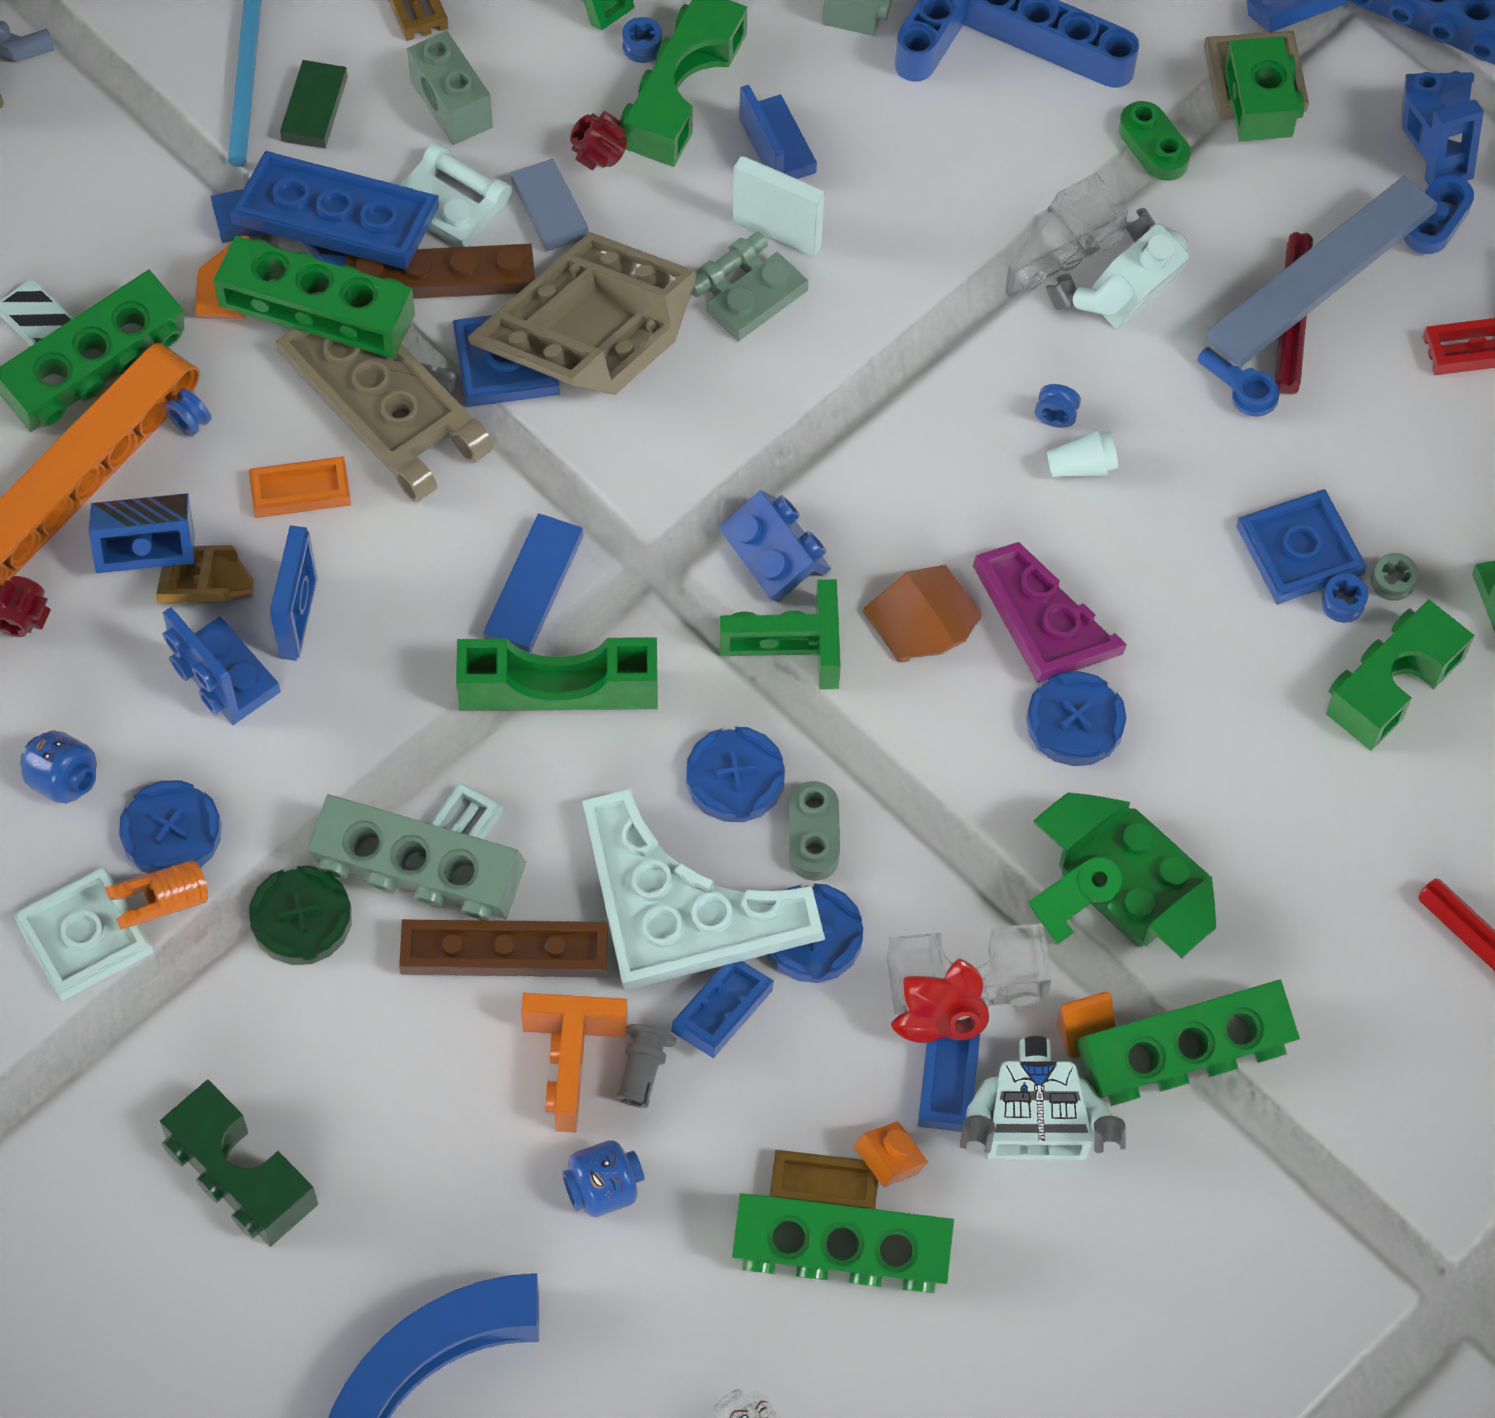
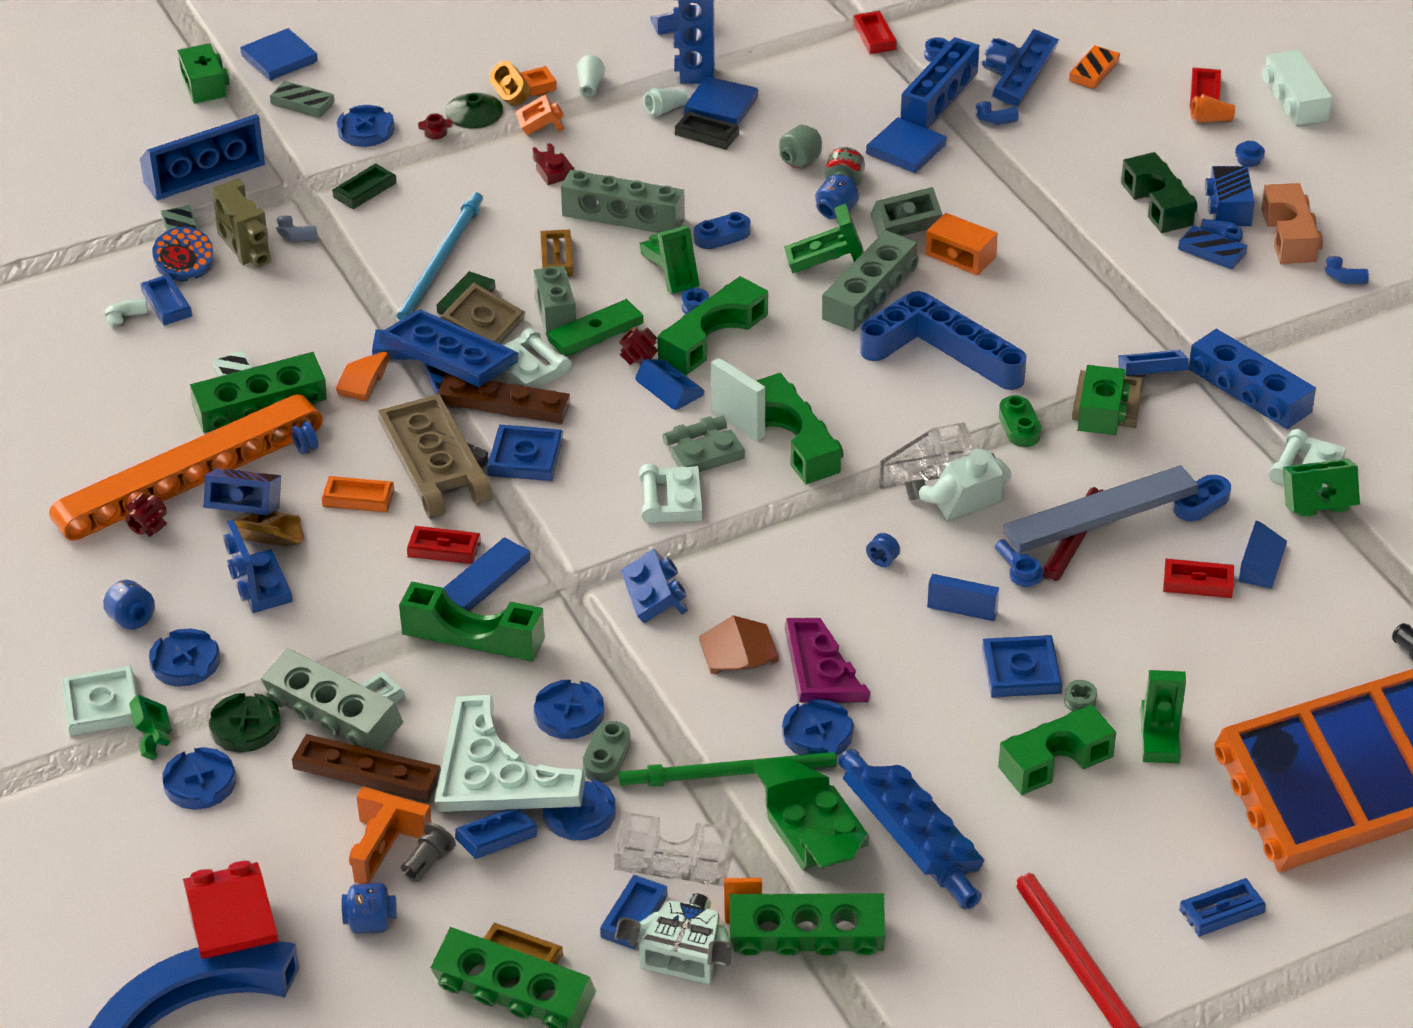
camera: 20 degrees right, 20 degrees down
orange hinge [105,860,208,930] -> none
dark green arch [159,1079,318,1247] -> none
green brick [213,235,415,359] -> none
blue tile [270,525,318,661] -> none
dark tan slope [468,232,696,395] -> none
sand blue tile [511,158,589,252] -> none
green bracket [719,579,841,689] -> none
blue panel [739,84,817,179] -> none
orange plate [853,1121,928,1187] -> none
red plate [891,959,989,1043] -> none
green leg [1027,857,1122,945] -> none
light aqua cone [1046,429,1119,479] -> none
blue bush [1321,573,1369,623] -> none
blue tile [1402,71,1484,185] -> none
none -> green plate [129,694,172,761]
none -> blue tile [162,747,236,810]
none -> red slope [183,860,279,959]
none -> red tile [407,526,481,564]
none -> dark tan tile [440,282,525,344]
none -> green tile [547,299,644,356]
none -> green bar [618,752,837,787]
none -> blue slope [635,359,705,410]
none -> light aqua plate [639,464,702,523]
none -> green arch [756,372,843,485]
none -> blue plate [838,749,985,909]
none -> blue tile [927,574,999,621]

